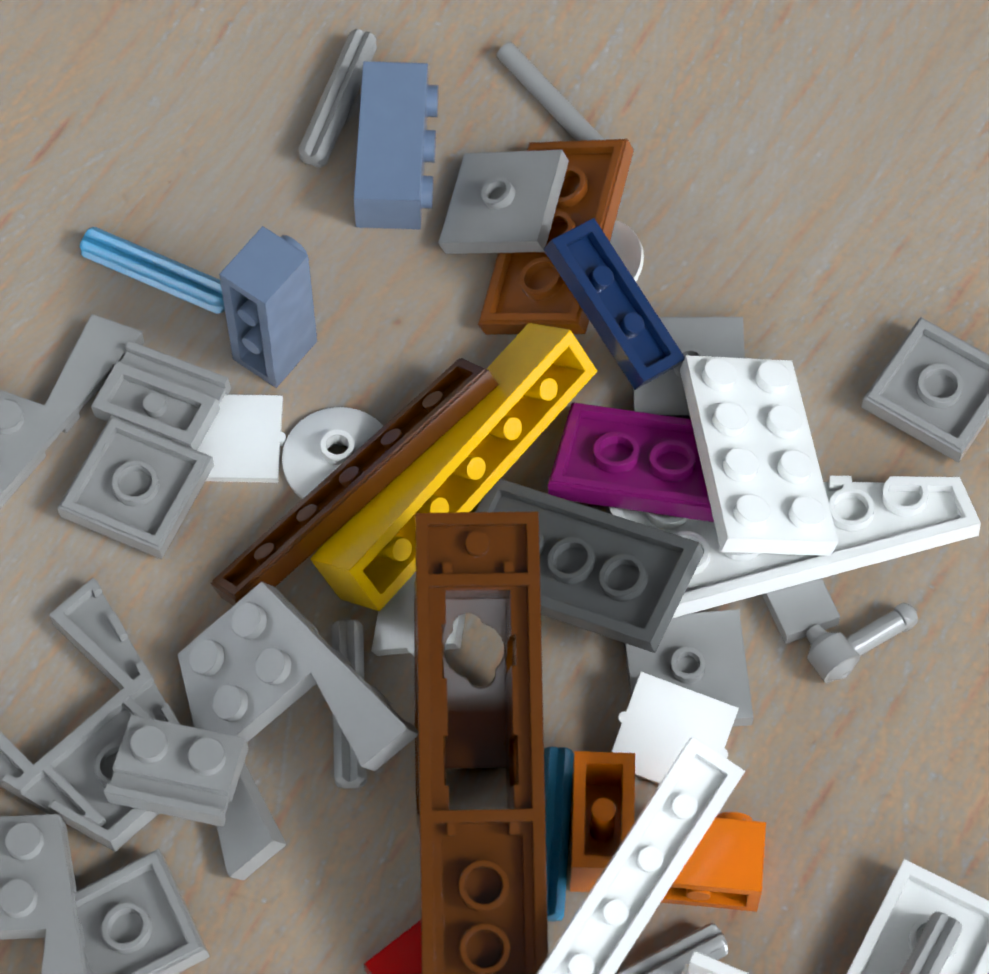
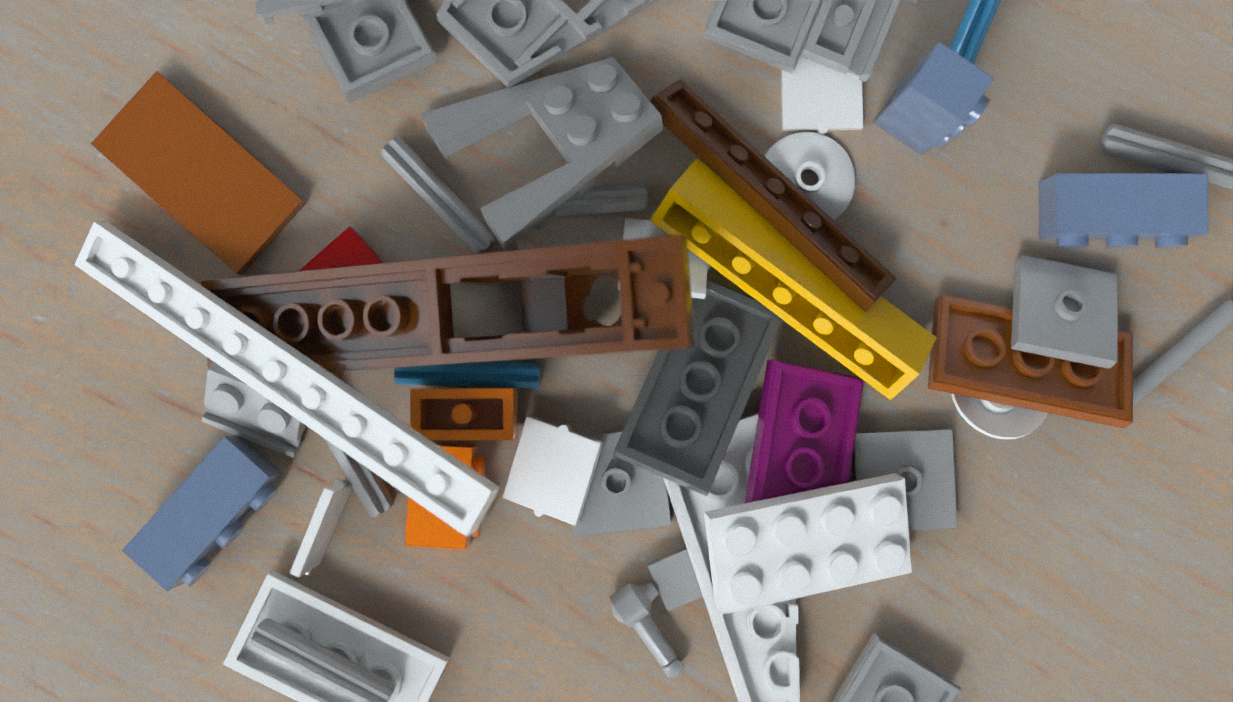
camera: 85 degrees right, 25 degrees up
light grey plate [104,714,249,827] -> none
dark blue plate [543,218,685,390] -> none
none -> light grey axle [381,137,496,254]

